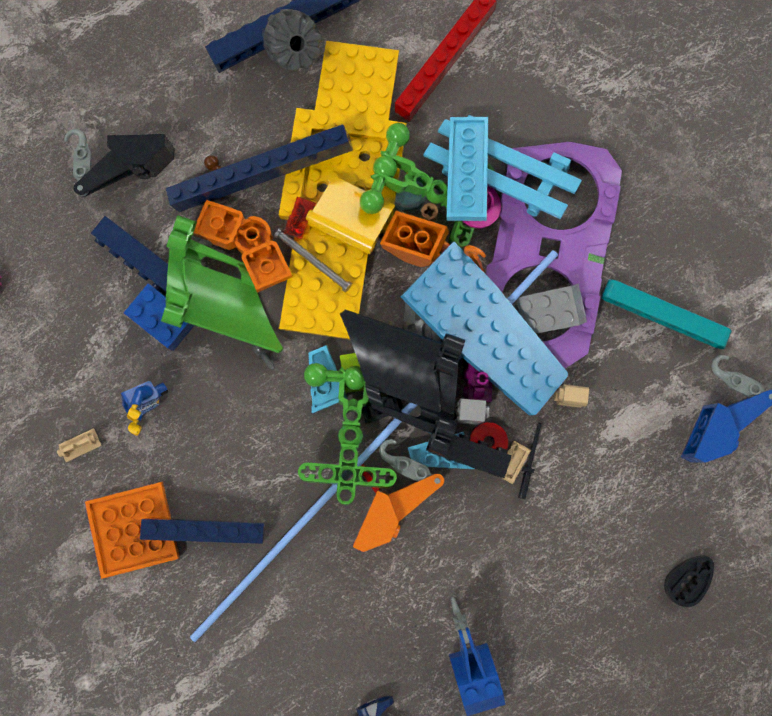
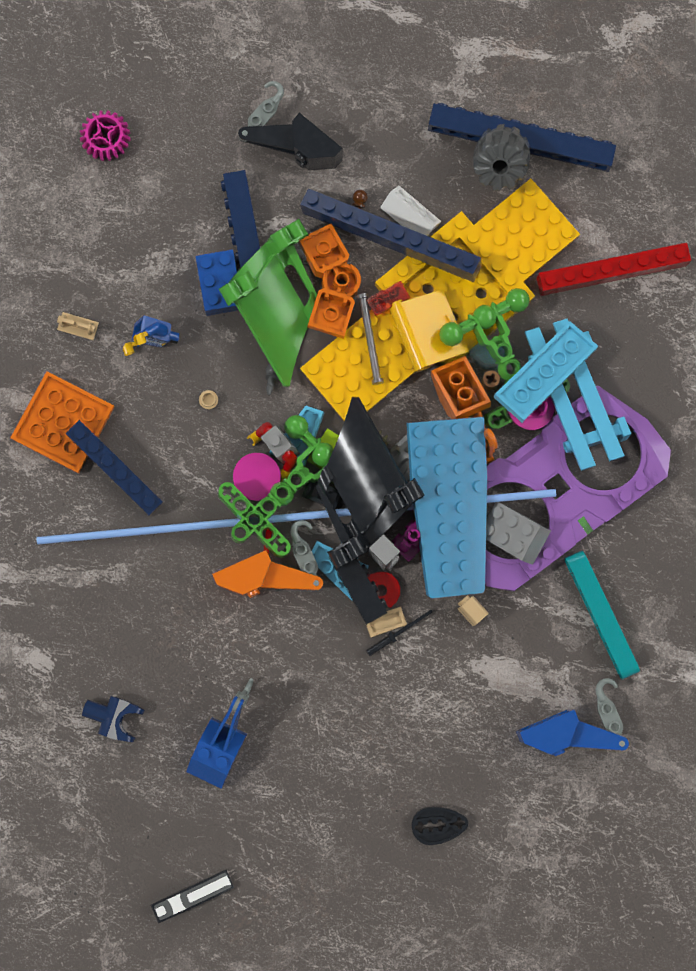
camera: 35 degrees right, 0 degrees up
none -> tan plate [199,390,218,409]
none -> dark pink piece [233,453,281,501]
none -> torso [247,422,300,482]
none -> white panel [381,186,441,236]

